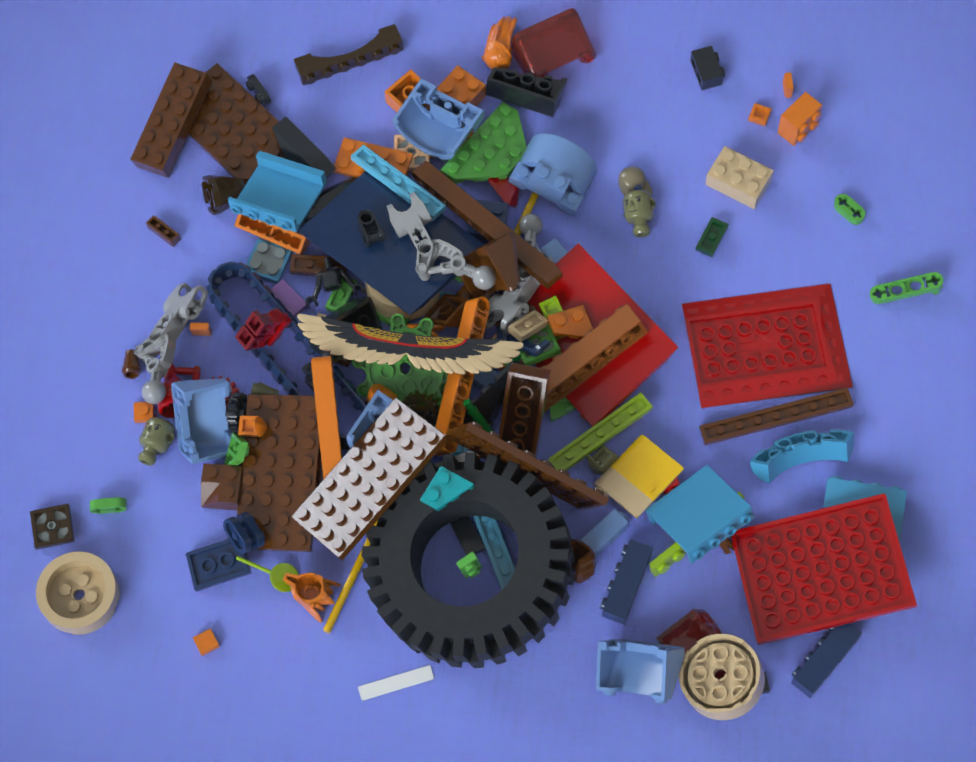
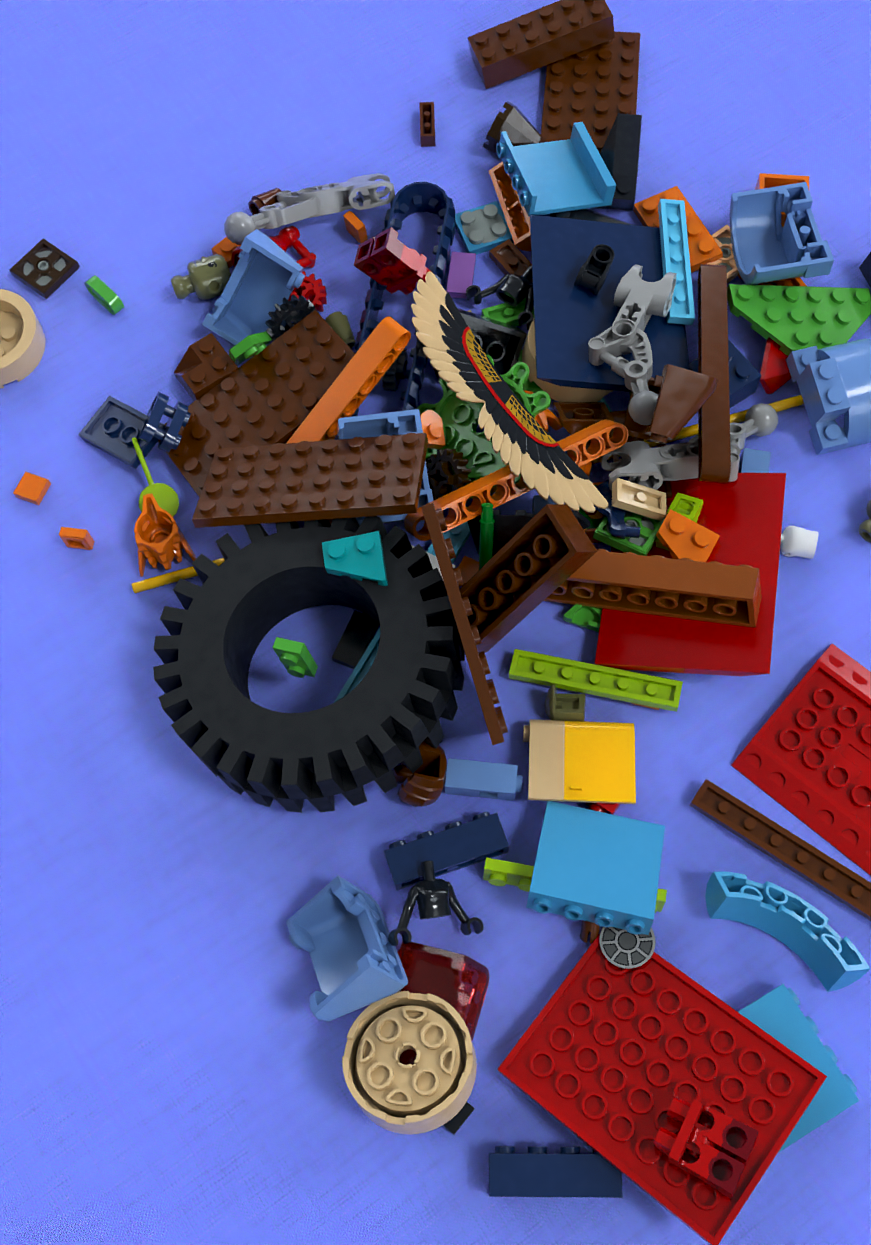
camera: 50 degrees right, 0 degrees up
orange plate [238,416,268,437] -> none
black plate [245,74,271,106] -> none
dark brown arch [294,24,403,85] -> none
white sticker [358,665,434,701] -> none
orange brick [437,65,486,107] -> none
none -> orange tile [59,527,95,550]
none -> black piece [388,861,484,946]
none -> sticker [599,927,655,969]
none -> red hips [654,1097,759,1199]
none -> white piece [780,526,819,559]

